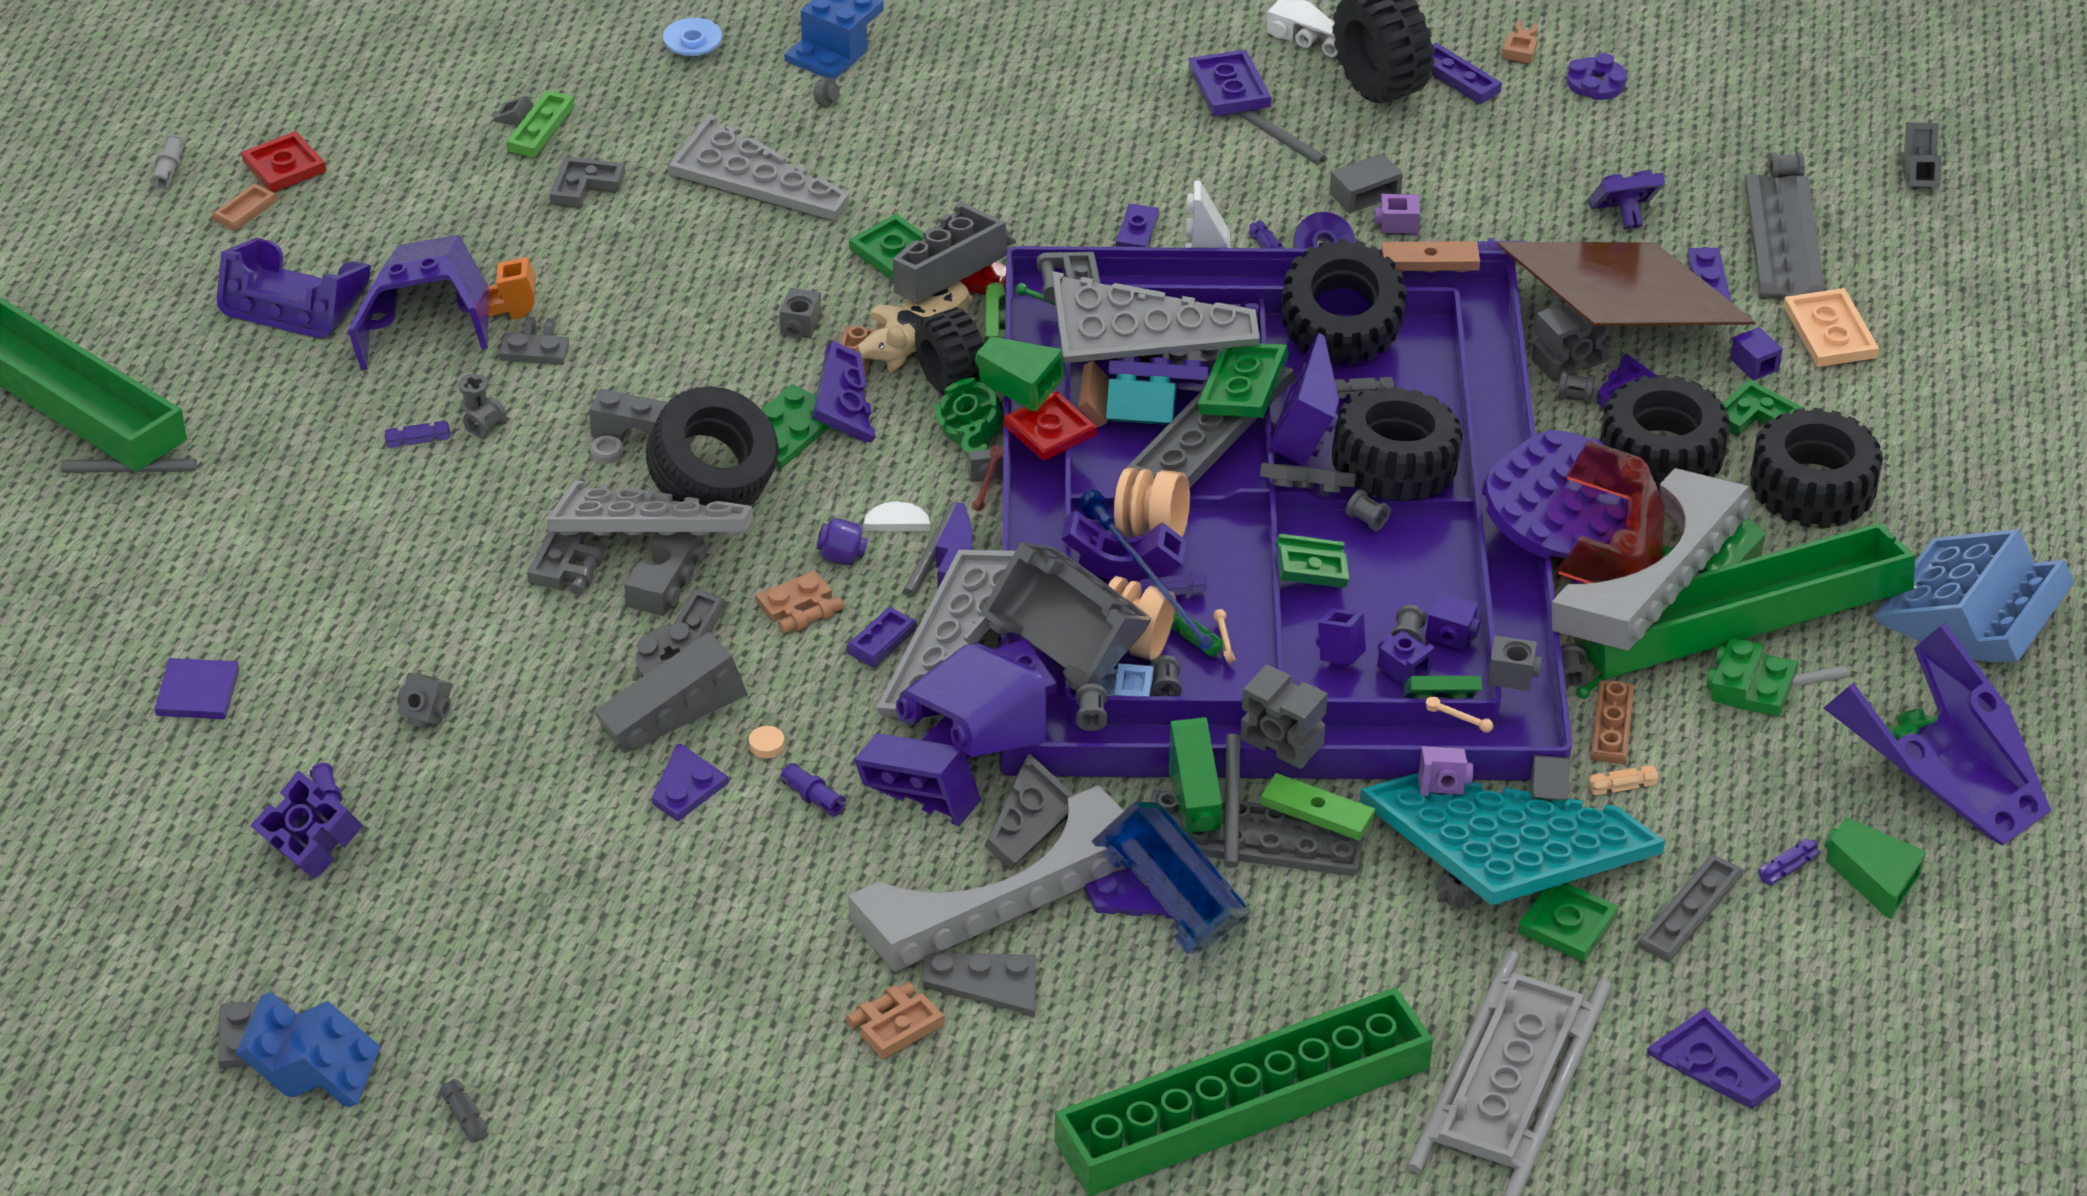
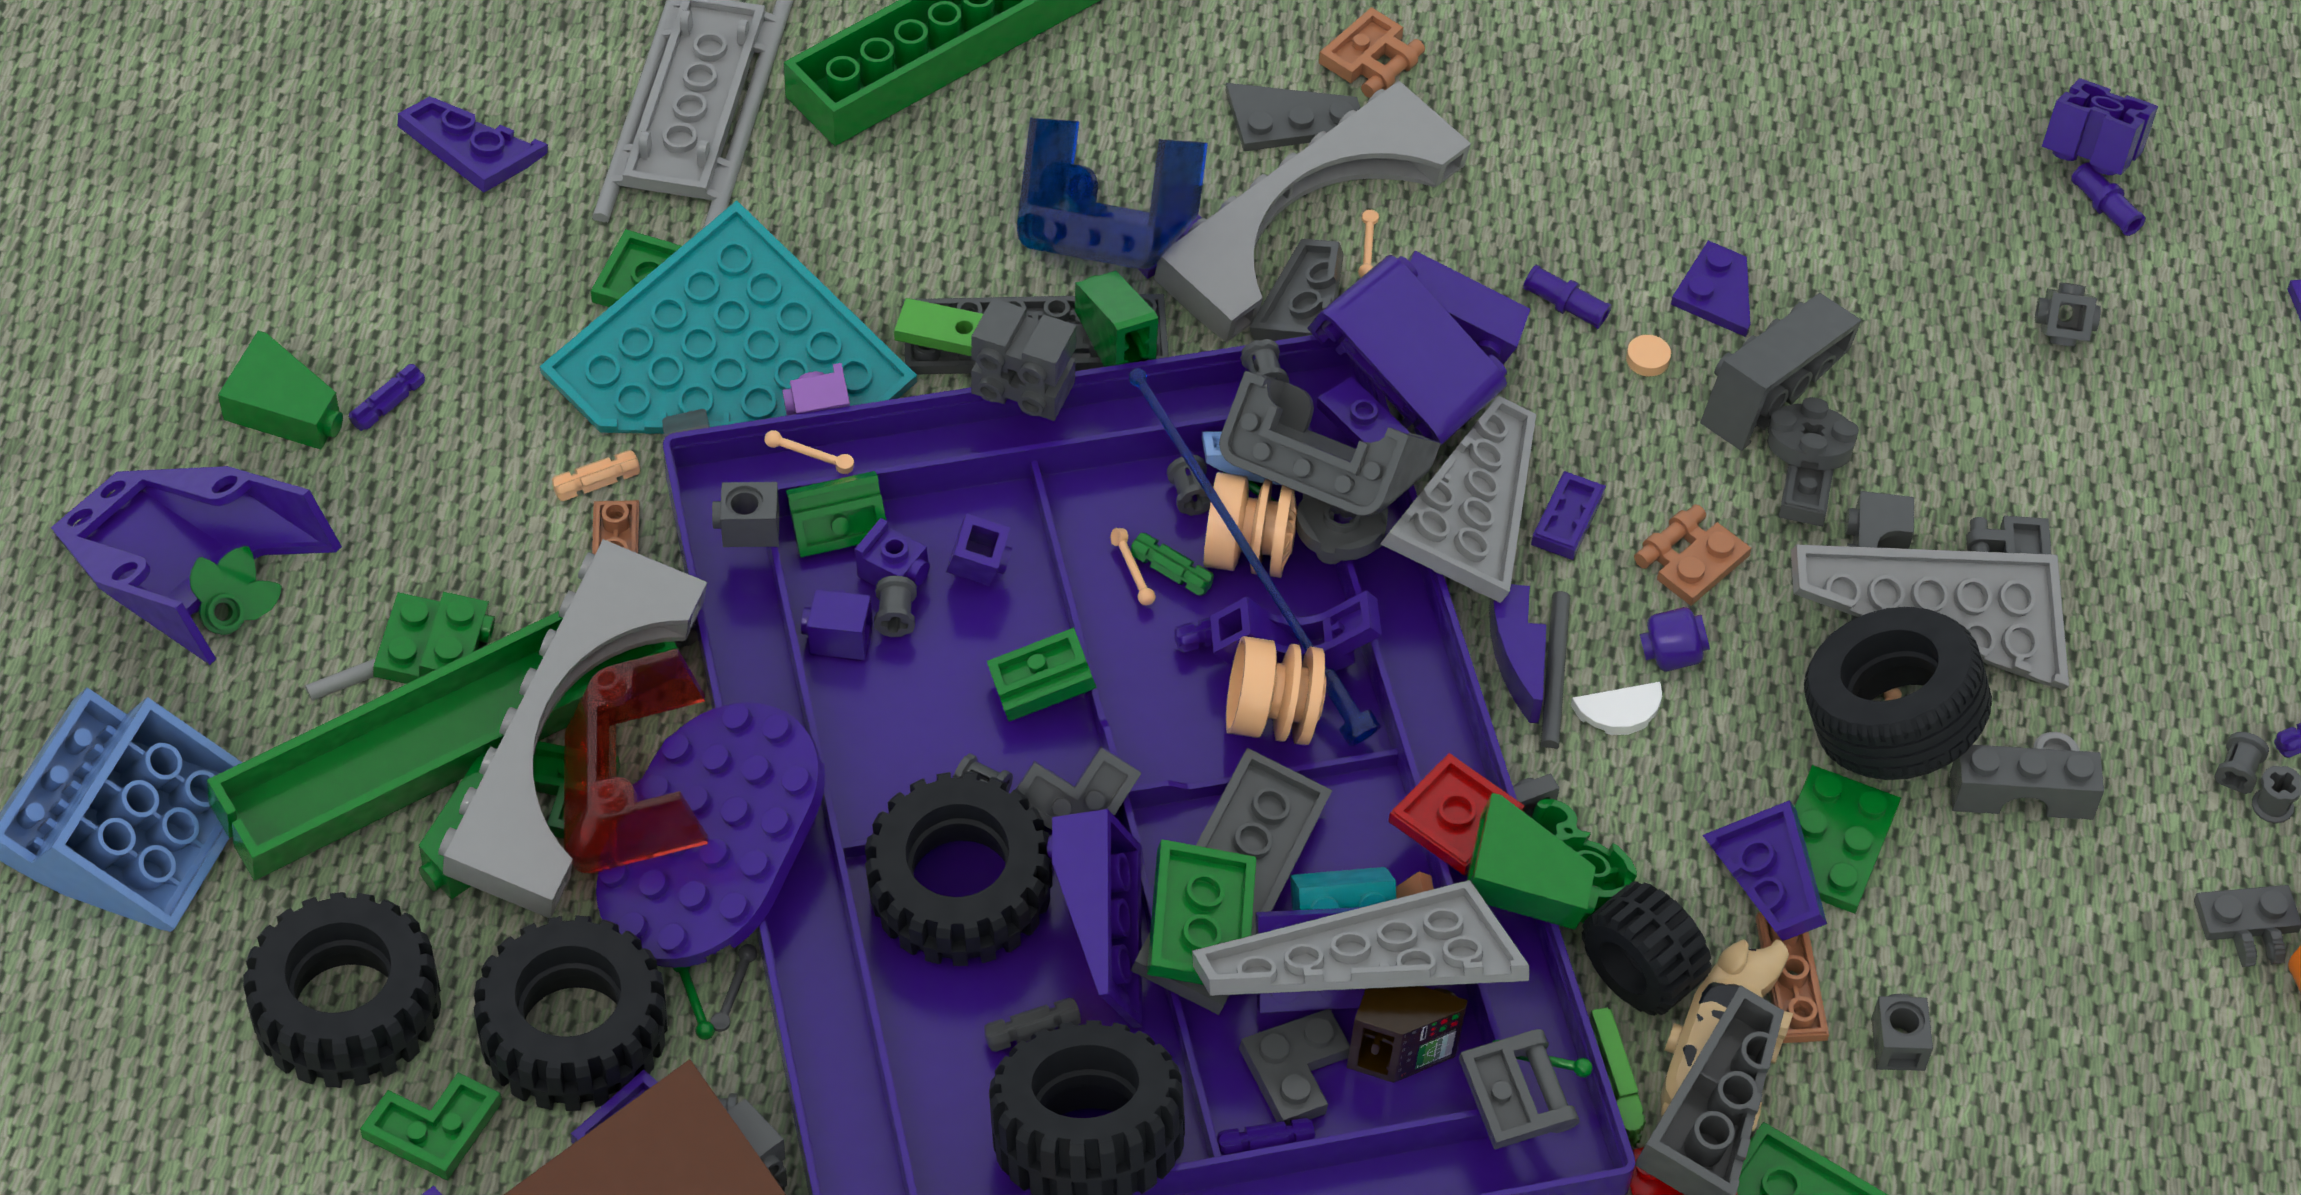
camera: 165 degrees right, 10 degrees up
clear red hinge [972,445,1004,511] -> none
dark grey bar [1224,734,1240,868] -> none
dark grey tile [1637,854,1744,963] -> none
none -> light nougat hinge [1358,210,1379,277]

